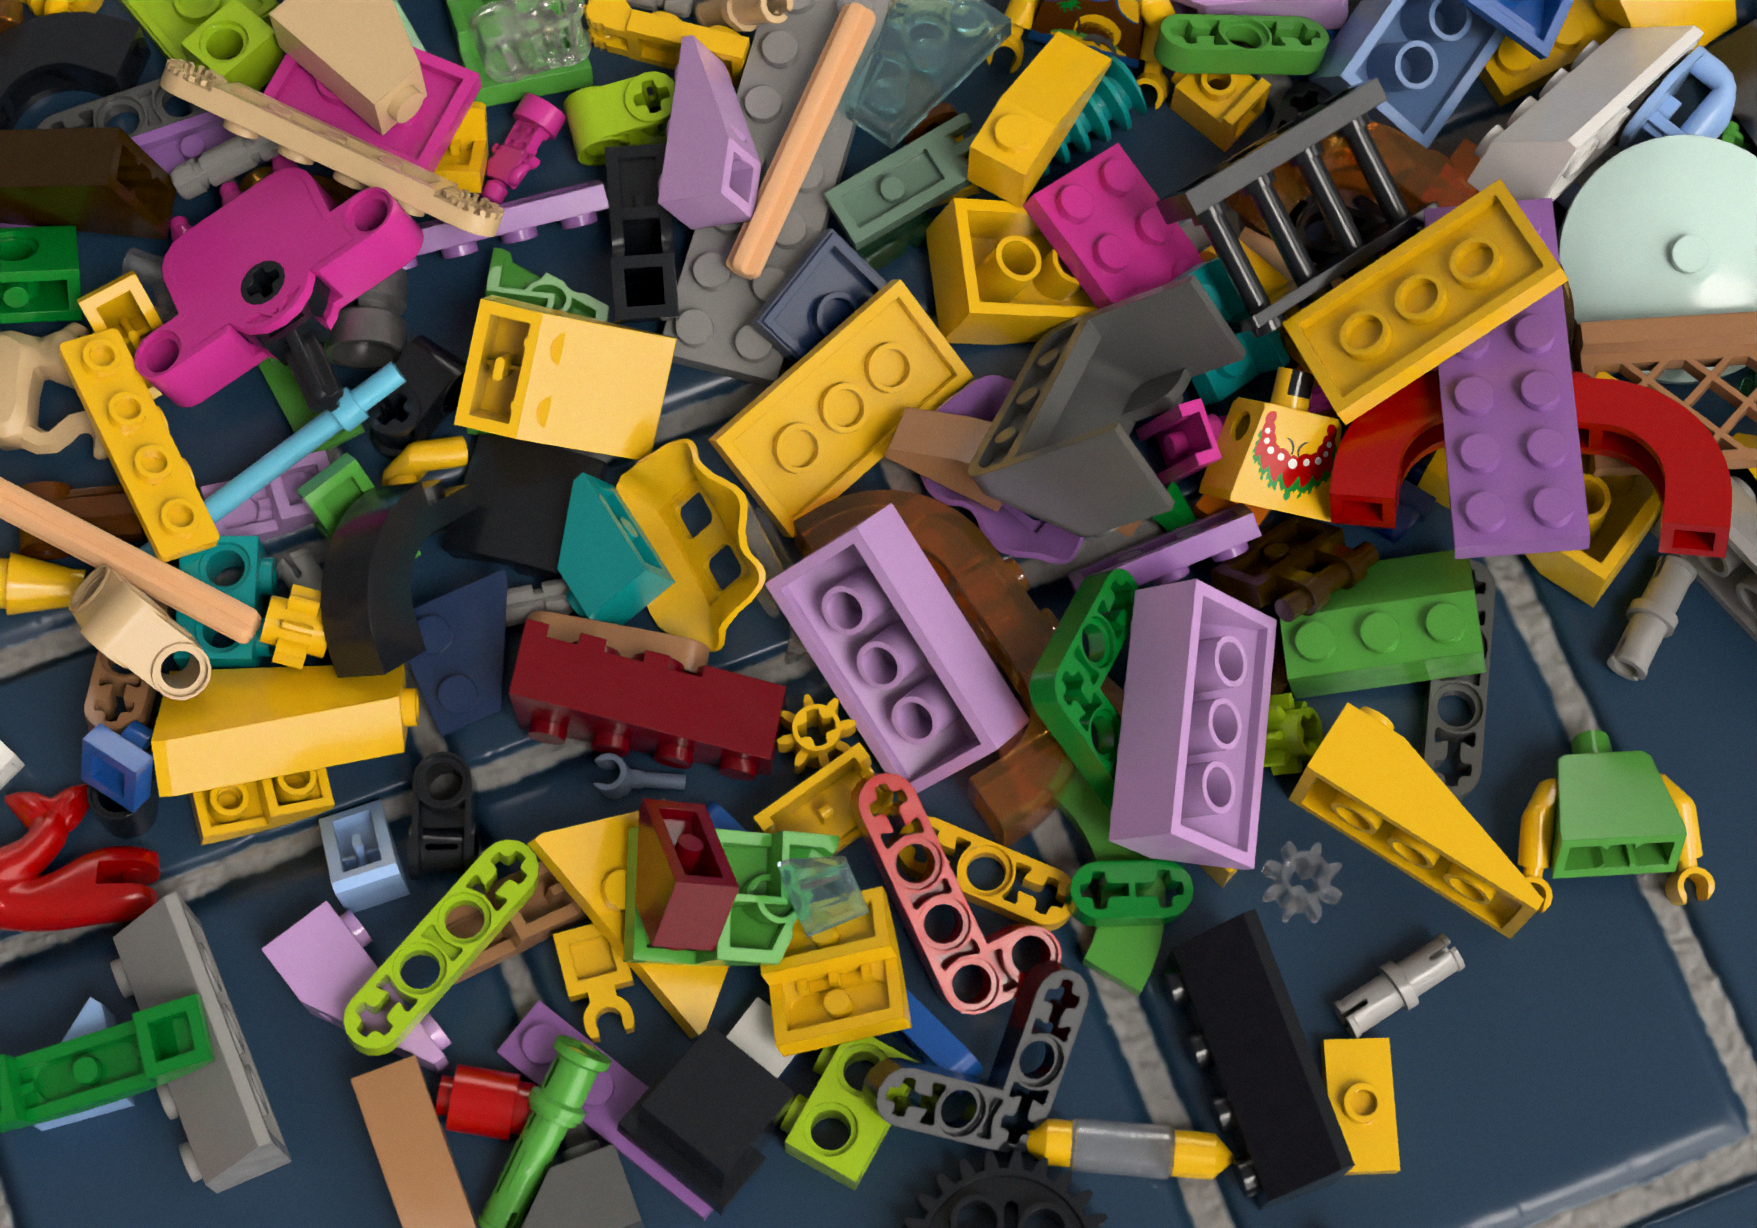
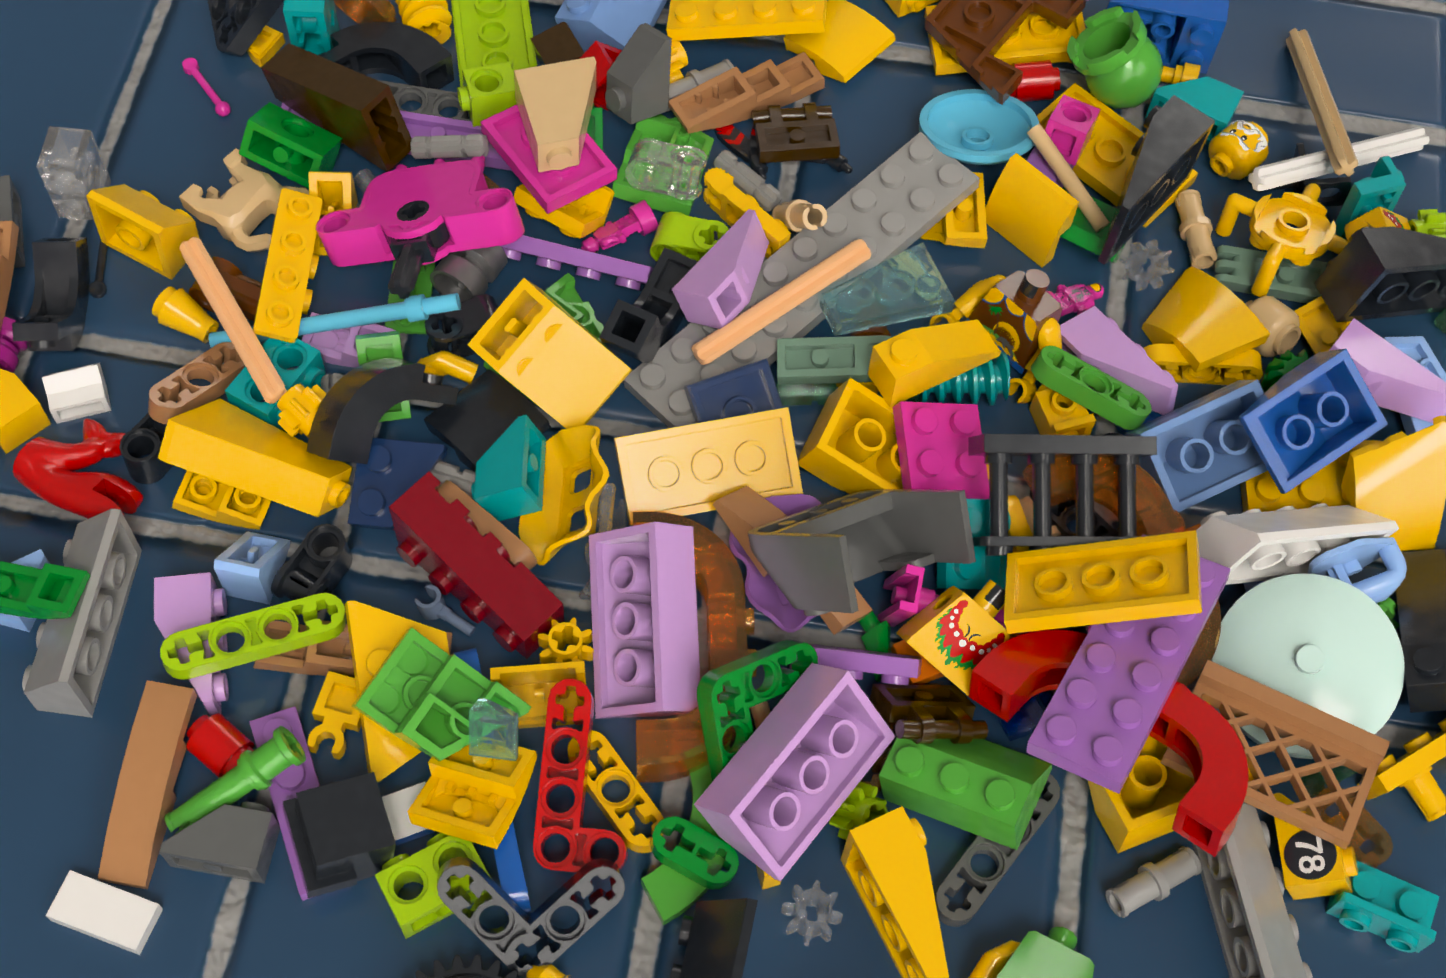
camera: 30 degrees right, 10 degrees down
tan piece [69,564,212,700] -> none
blue tile [81,720,154,813] -> none
tan plate [159,58,505,237] -> none
slope [635,798,739,951] -> none

